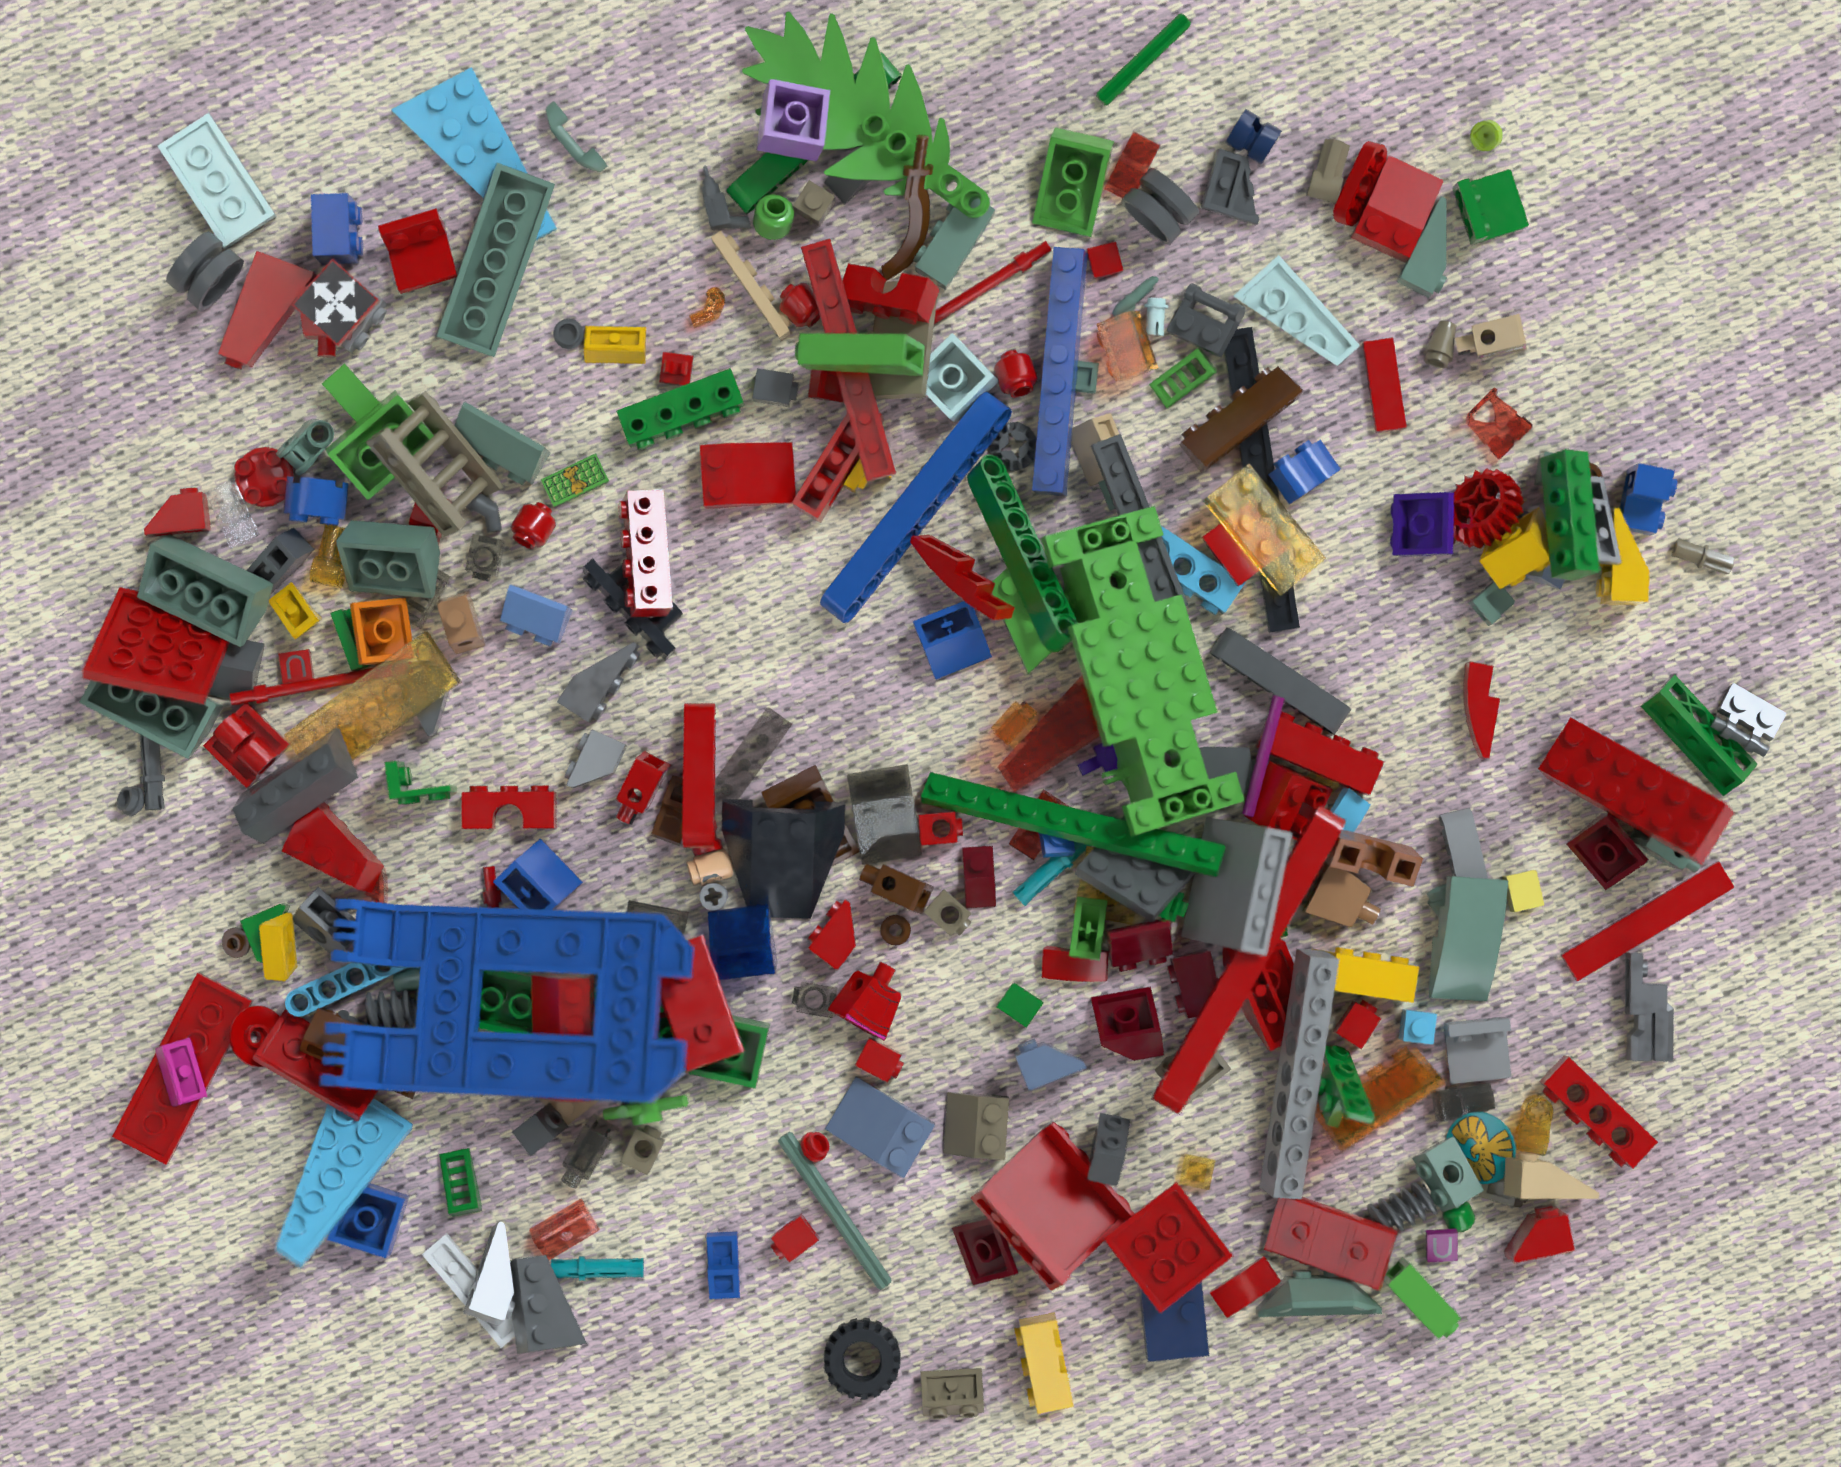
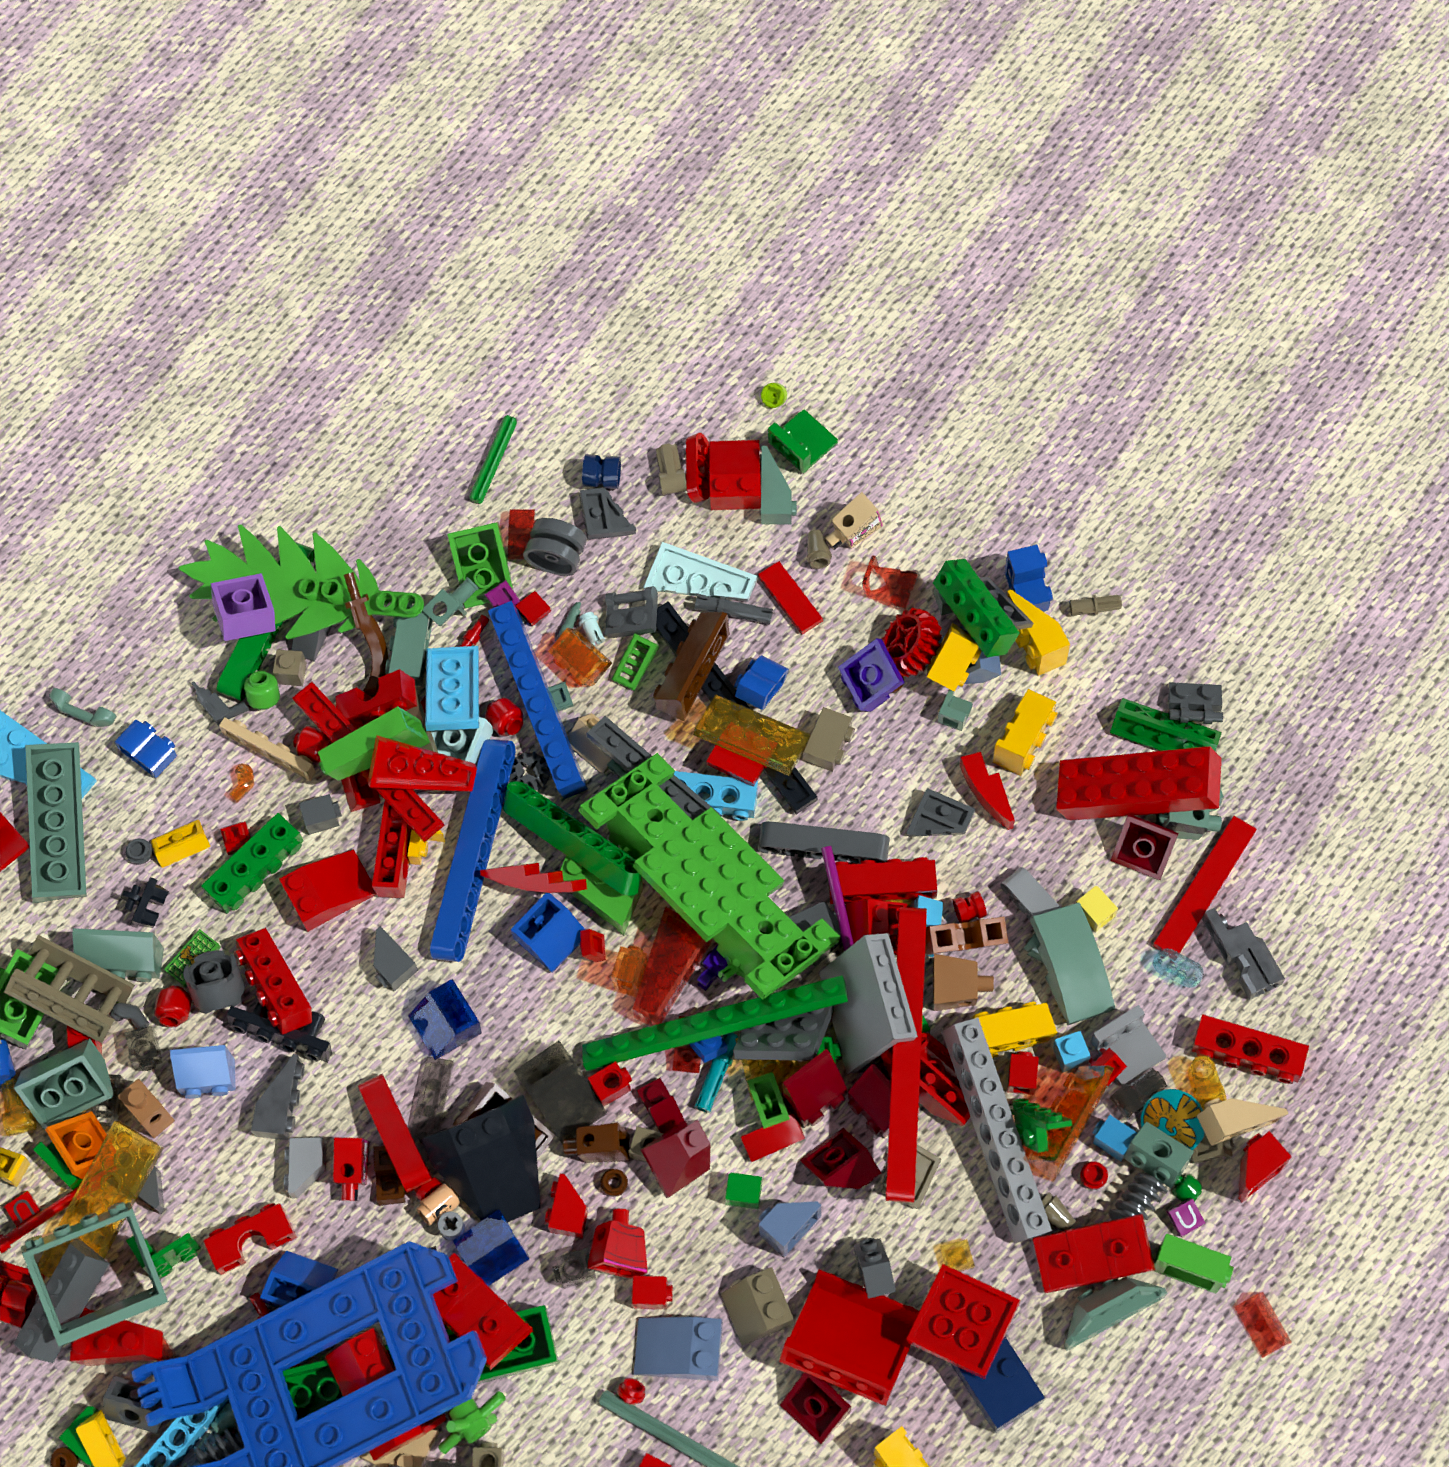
camera: 20 degrees left, 20 degrees down
red slope [1210,1256,1281,1318] -> none
none -> sand green window [21,1202,168,1347]
none -> blue brick [115,719,177,778]
none -> black hips [120,877,169,928]
none -> dark grey brick [183,950,245,1014]
none -> red wing [368,735,477,792]
none -> dark grey slope [373,926,418,992]
none -> clear blue slope [408,979,482,1060]
none -> sand green bracket [423,577,479,626]
none -> medium azure tile [425,646,479,731]
none -> magenta tile [485,580,521,608]
none -> red plate [580,929,606,962]
none -> dark red slope [640,1119,711,1198]
none -> dark grey pin [695,594,773,625]
none -> dark tan brick [804,707,855,772]
none -> dark grey wing [906,788,976,837]
none -> red wheel [952,891,987,923]
none -> yellow wedge [992,689,1058,776]
none -> dark tan cone [1041,1192,1076,1231]
none -> red plate [1080,1161,1108,1190]
none -> red tile [1089,1048,1127,1086]
none -> dark azure brick [1092,1115,1137,1162]
none -> clear light blue beam [1153,948,1204,988]
none -> clear red slope [1234,1292,1292,1358]

